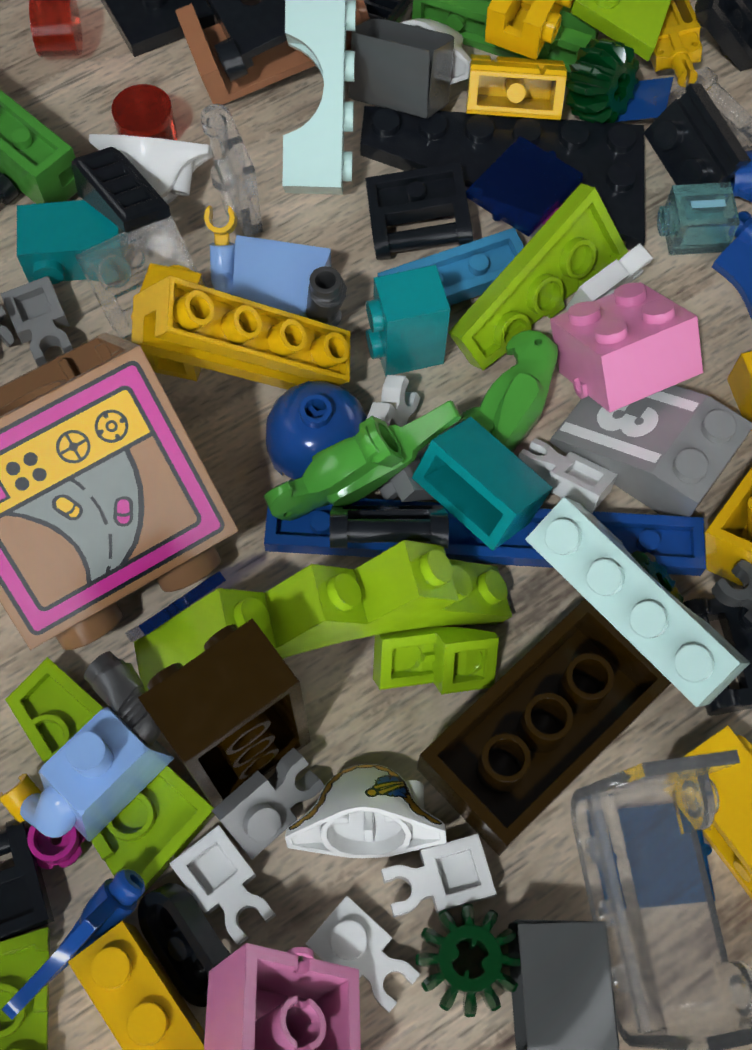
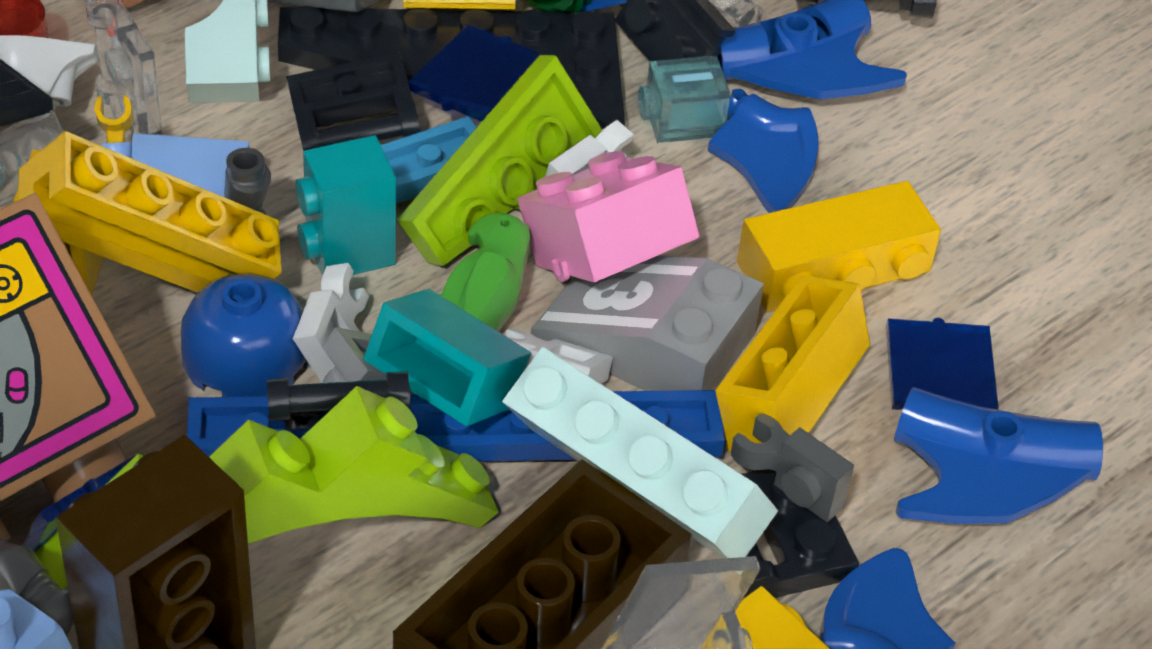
camera: 10 degrees left, 20 degrees down
bright green animal [264,400,461,521] -> none
lime slope [373,626,499,695] -> none

